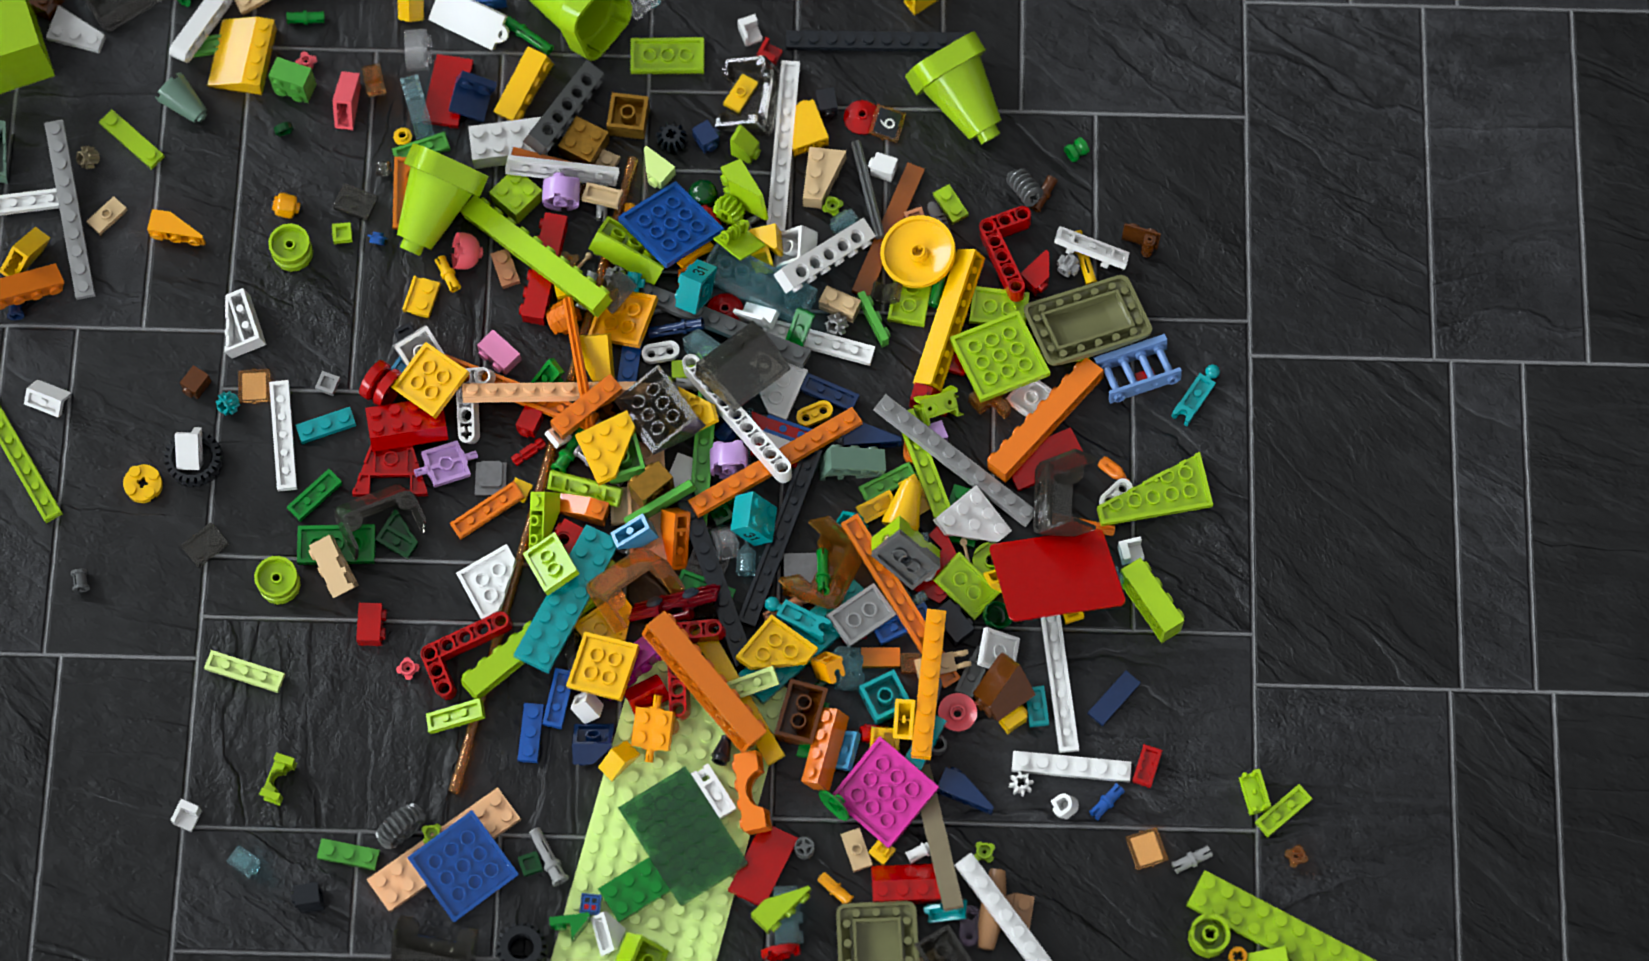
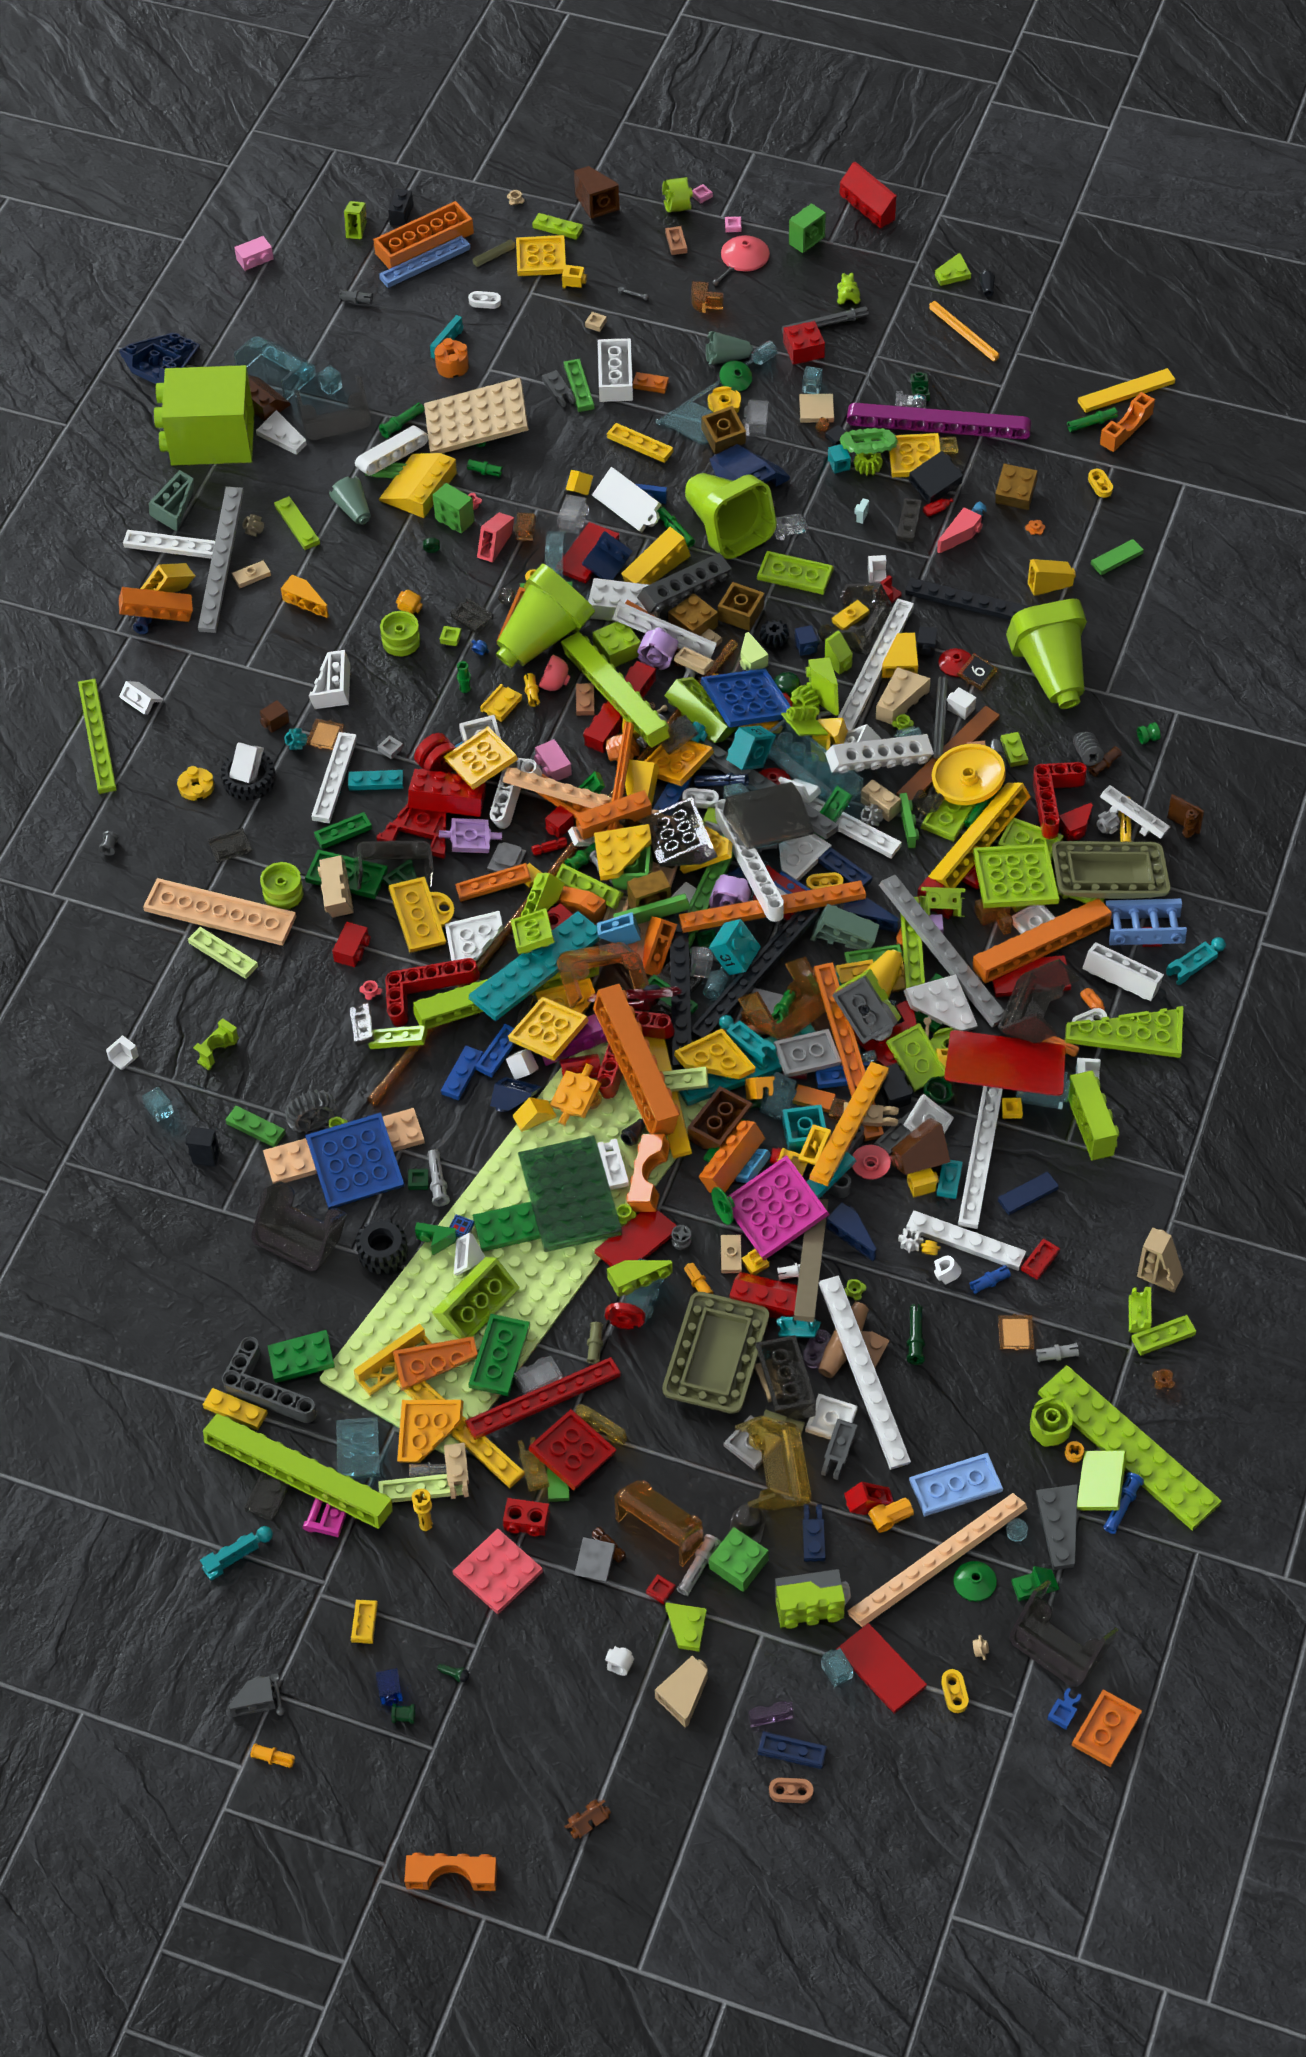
camera: 20 degrees right, 15 degrees down
none -> light nougat plate [143,878,296,946]
none -> clear smoke plate [350,1001,375,1046]
none -> yellow plate [389,877,454,953]
none -> green pin [457,661,471,693]
none -> lime plate [612,1204,636,1225]
none -> dark green pin [906,1304,925,1365]
none -> yellow plate [920,1240,941,1255]
none -> white brick [1082,942,1164,1001]
none -> tan wedge [1137,1228,1183,1292]

